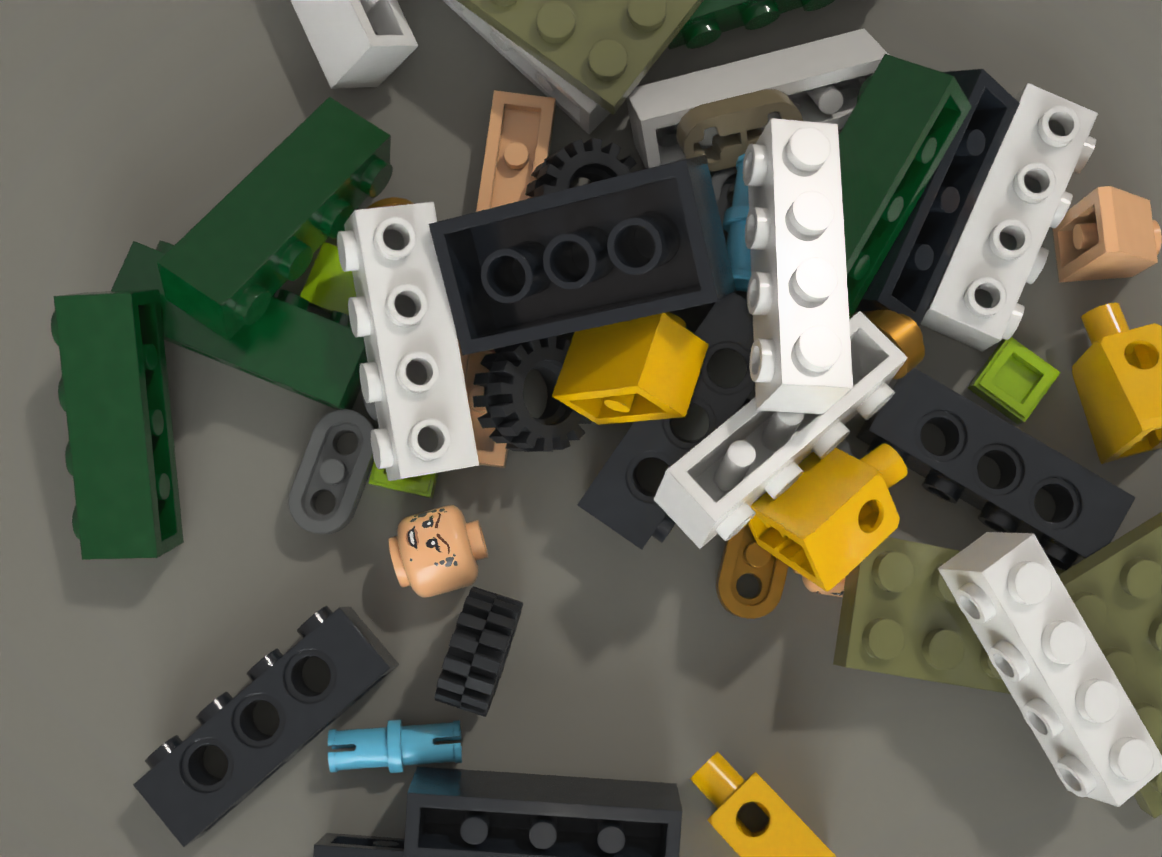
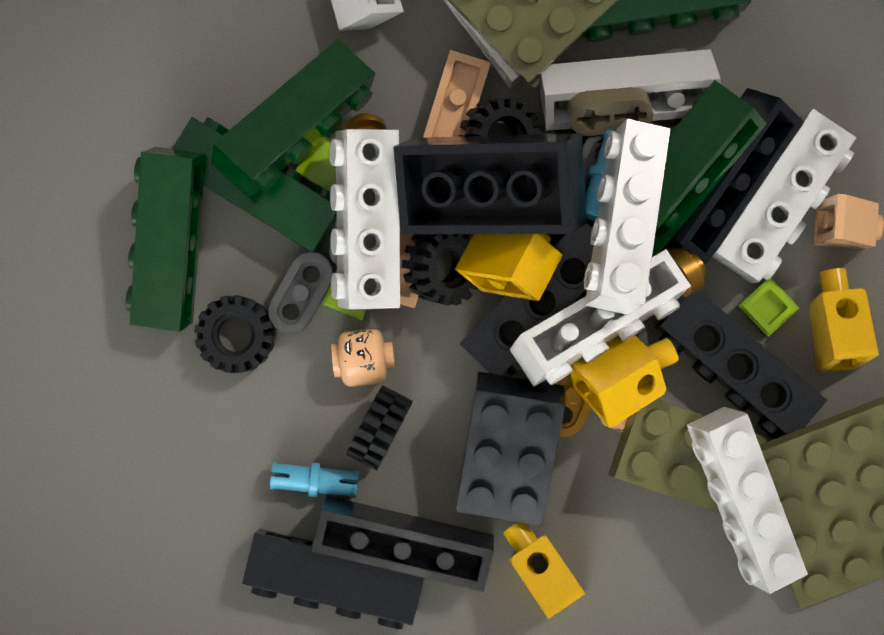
camera: 10 degrees right, 5 degrees up
black brick [133,606,399,847] -> none
none -> black tyre [194,295,276,373]
none -> black brick [455,372,565,526]

